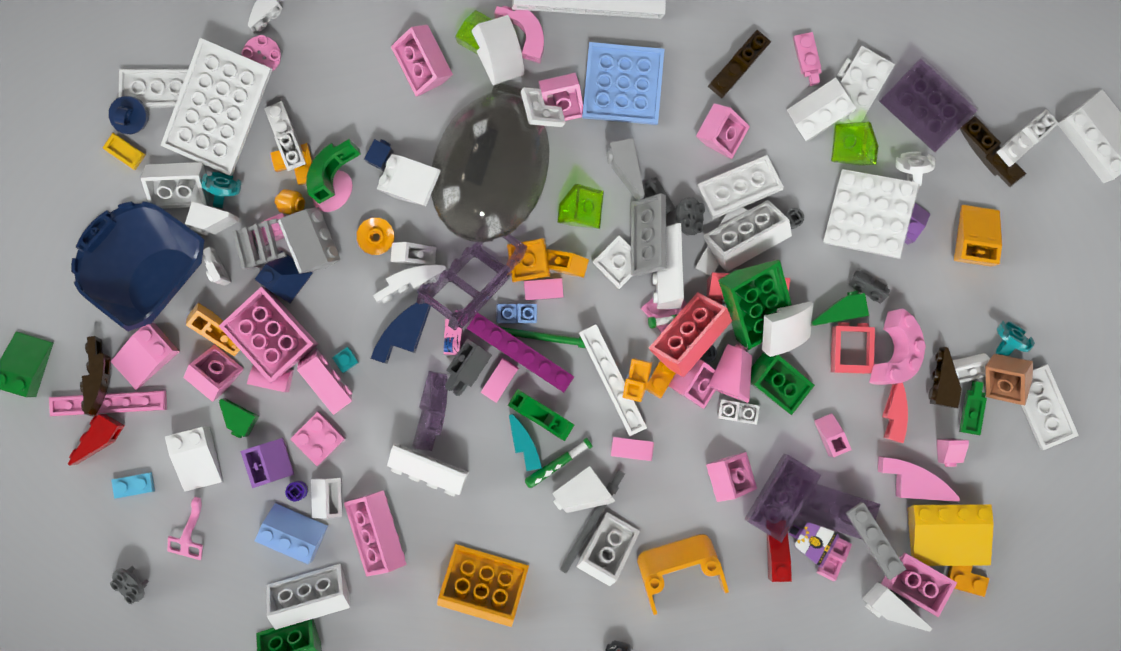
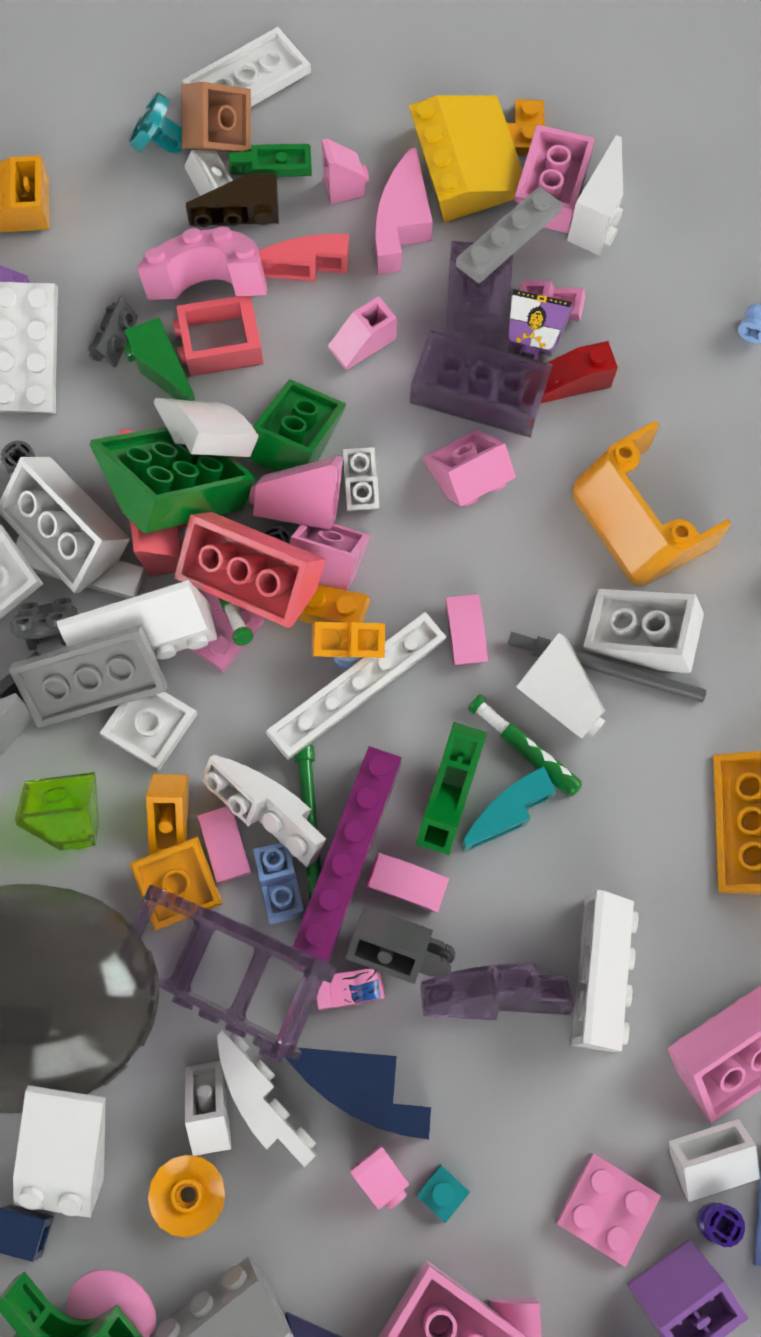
camera: 105 degrees left, 15 degrees down
bright pink wedge [297,348,353,415] -> none
none -> white slope [201,755,326,867]
none -> bright pink slope [350,1144,409,1210]

